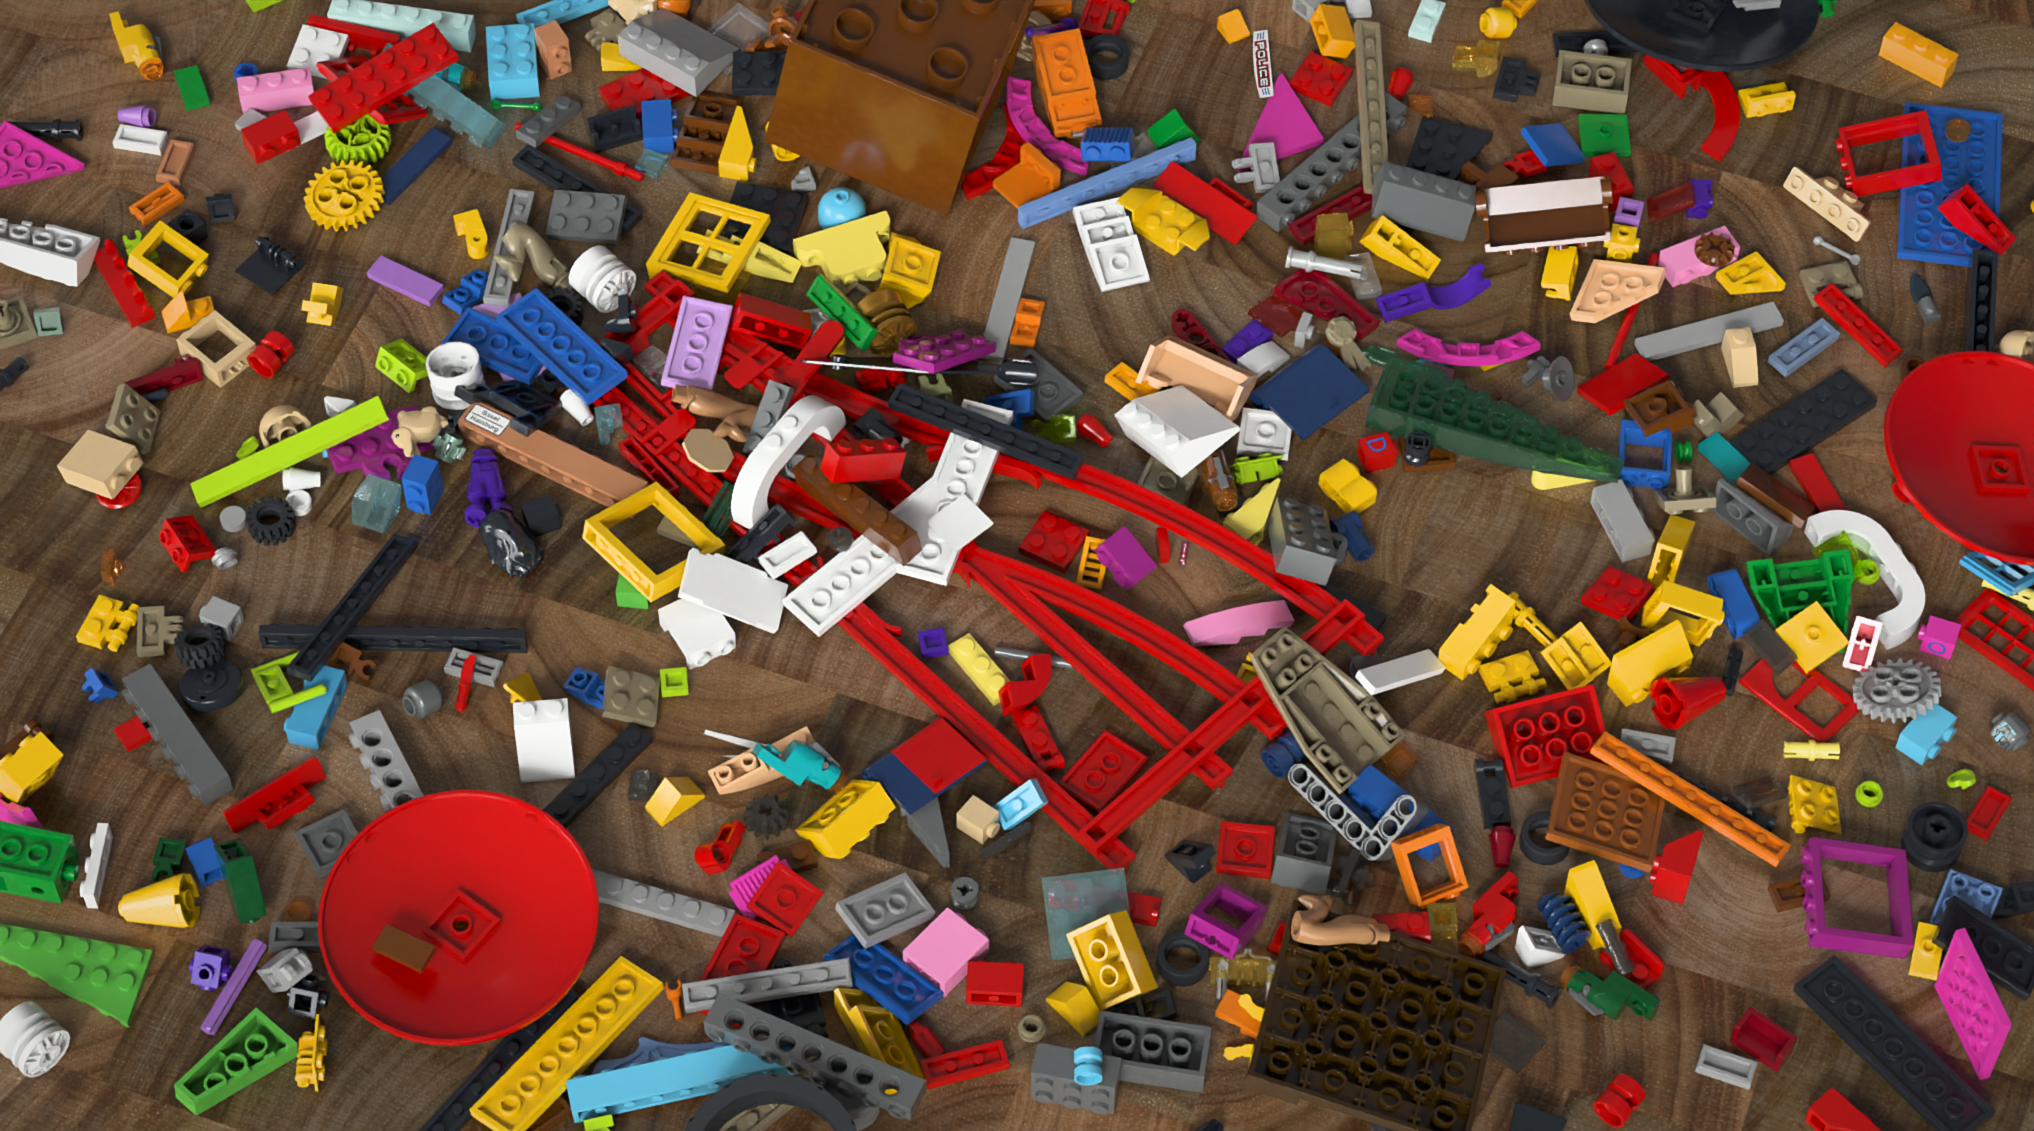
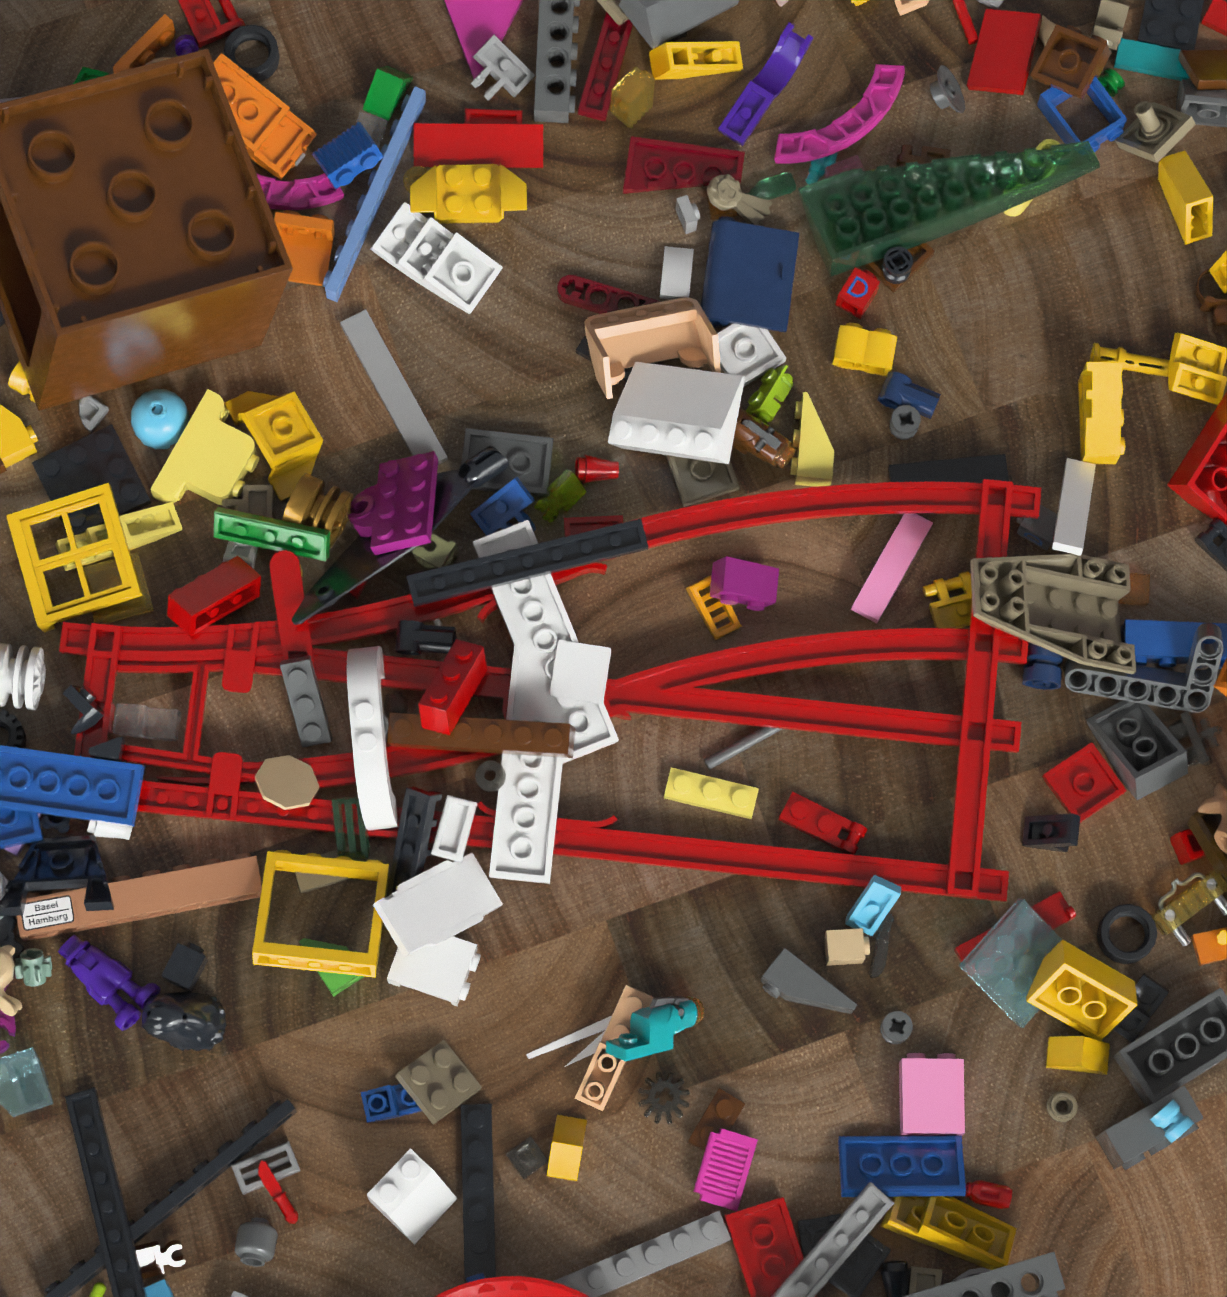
camera: 45 degrees left, 20 degrees up
blue brick [402,454,444,515] -> none
yellow piece [503,672,542,703] -> none
clear light blue bracket [594,404,623,445] -> none
red piece [618,436,680,499] -> none
lime plate [660,667,689,697] -> none
lavender tile [661,296,733,390] -> none
medium nougat piece [672,384,758,442] -> none
red plate [694,821,746,875] -> none
red plate [746,861,824,939] -> none
yellow slope [795,779,896,859] -> none
light grey plate [835,873,935,949] -> none
red door [861,718,987,815] -> none
dark purple plate [917,628,948,659] -> none
red plate [920,1039,1009,1090] -> none
red brick [966,960,1024,1007] -> none
red brick [998,654,1052,716] -> none
orange slope [1010,298,1045,348] -> none
red plate [1019,510,1090,574] -> none
red tile [1057,730,1148,815] -> none
light orange plate [1104,362,1160,401] -> none
red tile [1155,527,1171,564] -> none
clear pink leg [1178,541,1189,566] -> none
magenta window [1184,882,1268,960] -> none
dark purple plate [1221,319,1273,365] -> none
clear red piece [1248,294,1303,338] -> none
dark grey brick [1267,497,1336,586] -> none
light grey pin [1285,246,1363,279] -> none
clear plate [1344,252,1382,301] -> none
yellow plate [1479,650,1547,704] -> none
dark grey piece [1521,356,1551,388] -> none
red plate [1581,565,1654,621] -> none
light grey brick [1590,479,1655,563] -> none

